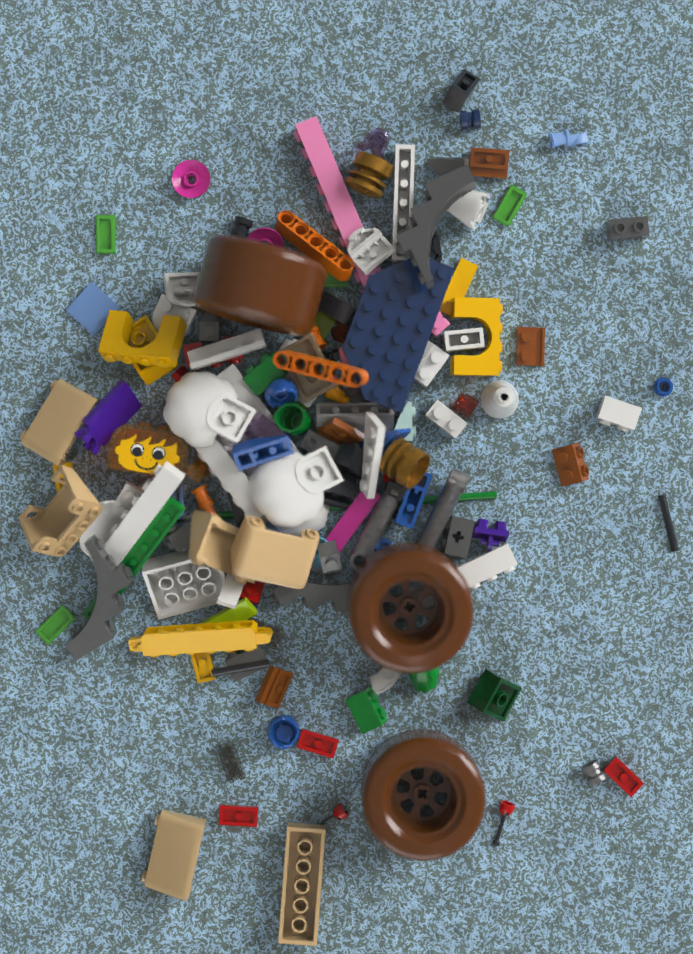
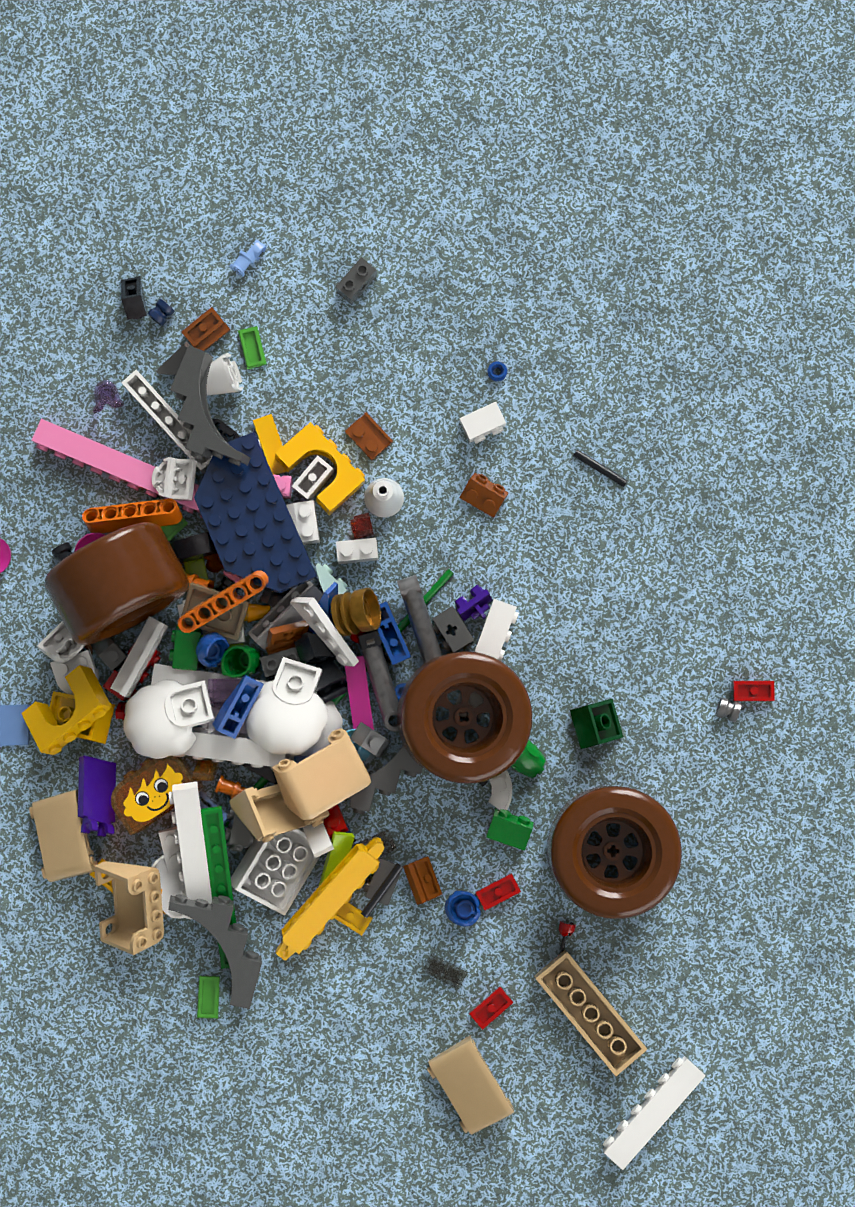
camera: 40 degrees left, 5 degrees down
pearl gold wheel [345,151,394,199] -> none
hinge [492,800,515,847] -> none

